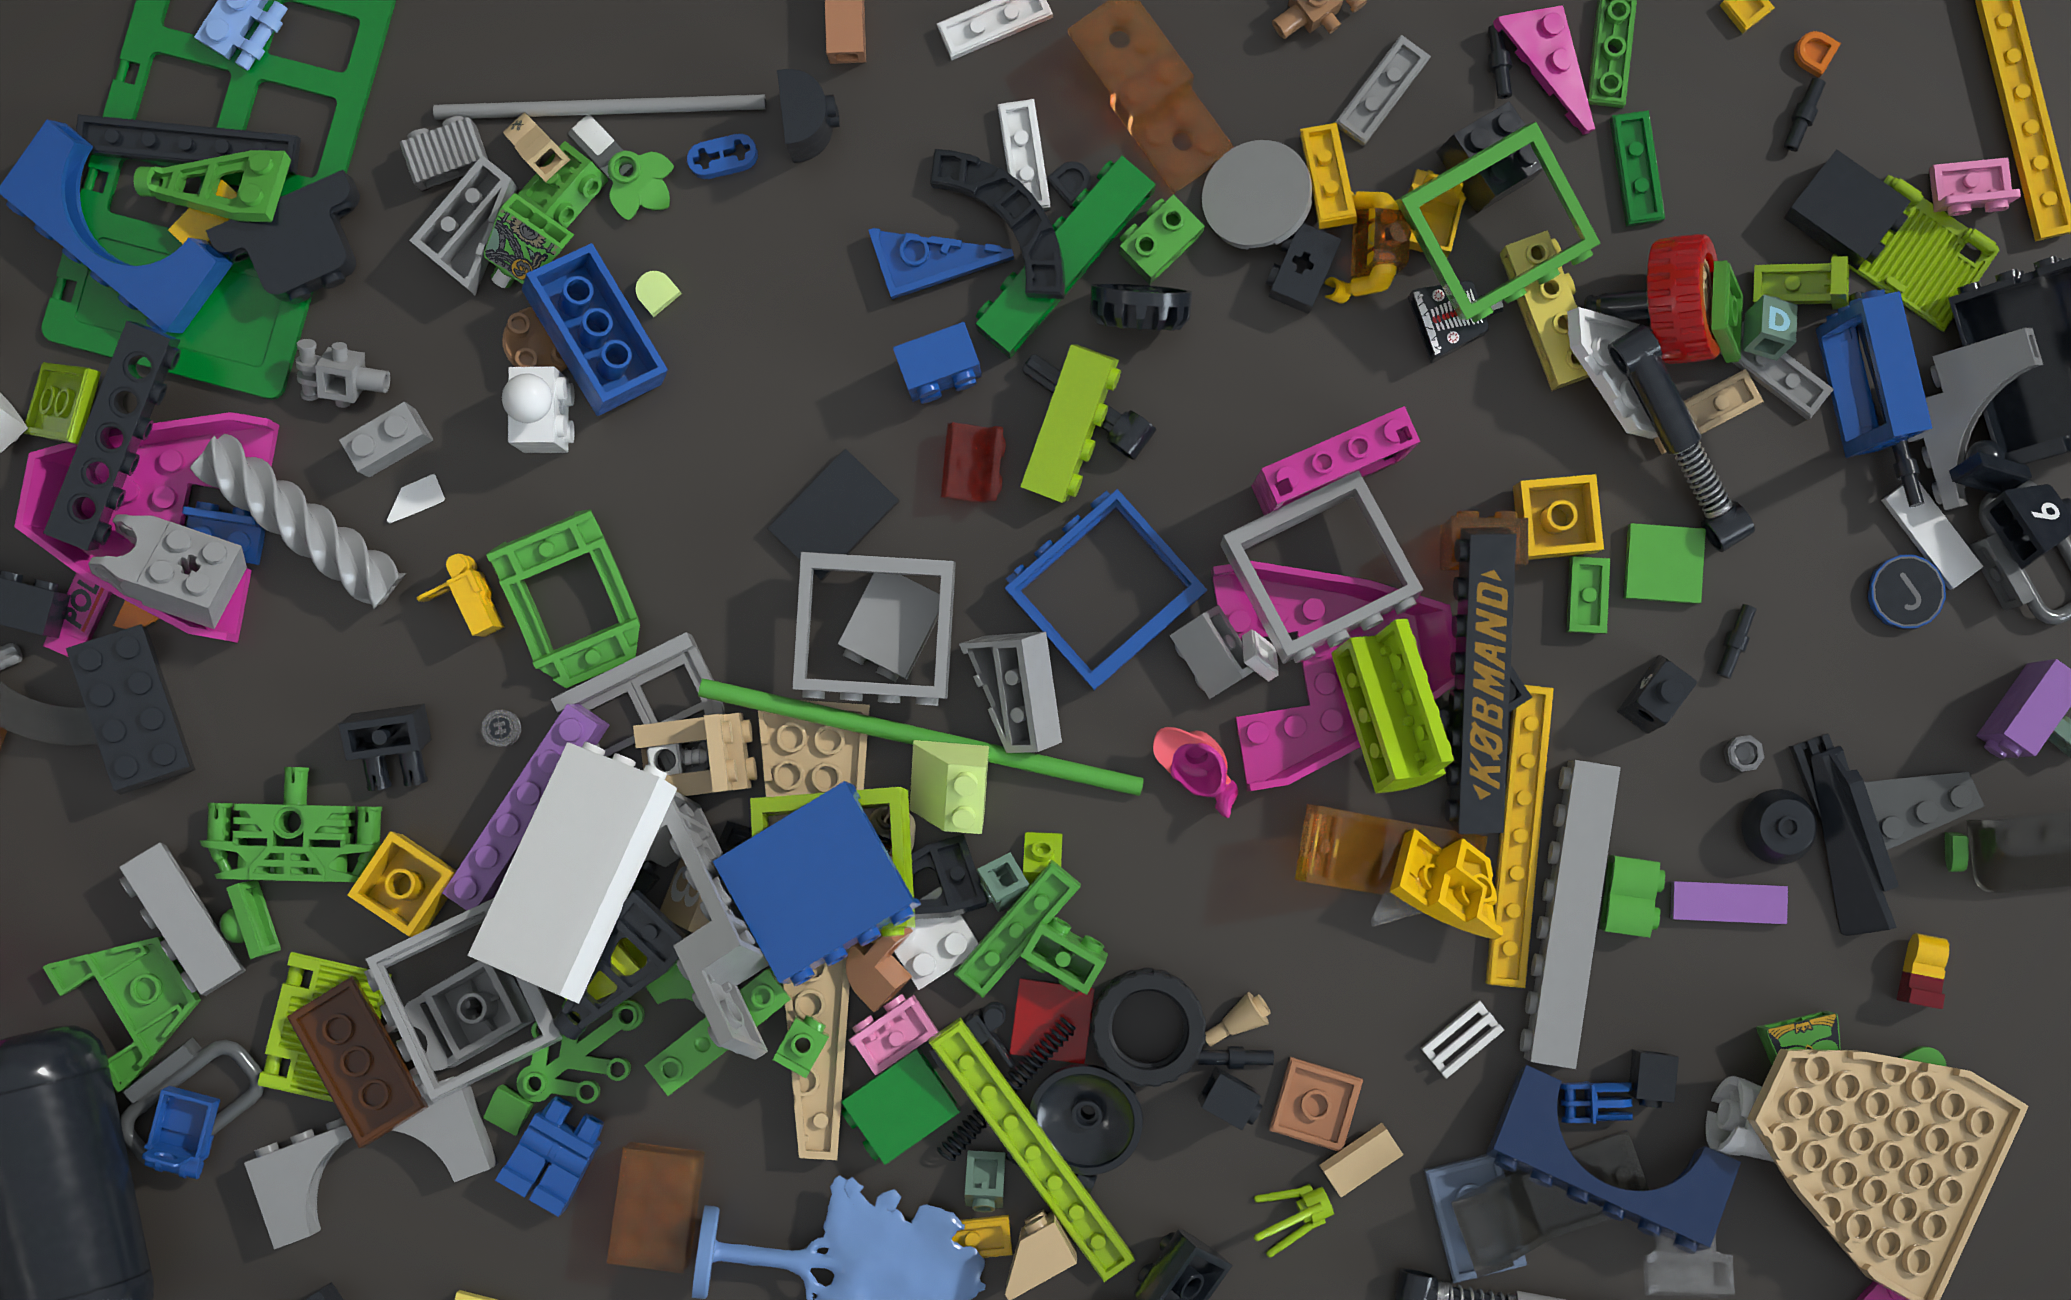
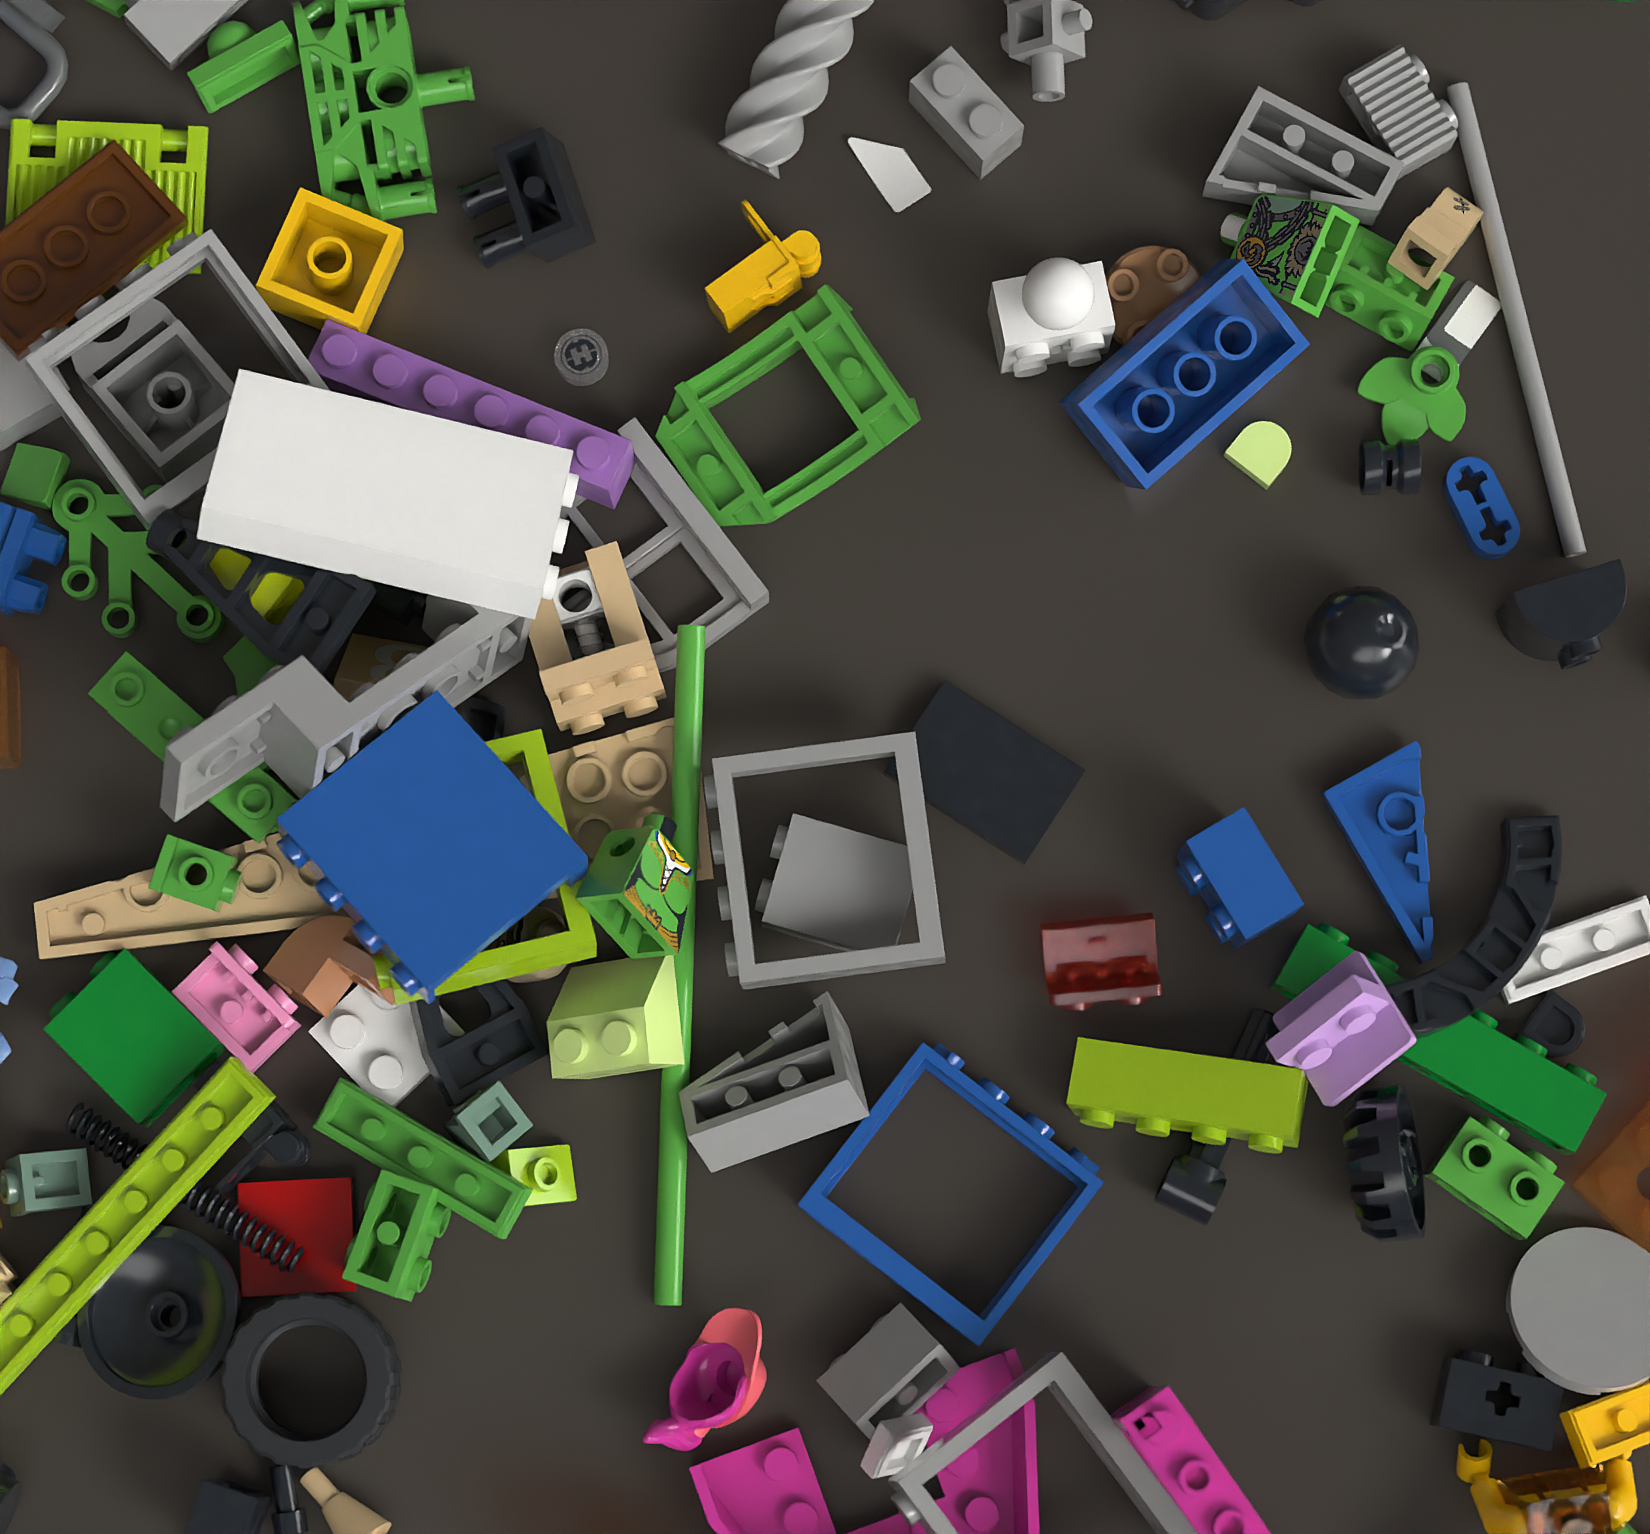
camera: 70 degrees right, 5 degrees down
none -> bright green torso [576,814,694,959]
none -> lavender bracket [1265,951,1416,1107]
none -> black piece [1304,586,1420,700]
none -> black wheel [1358,439,1421,495]

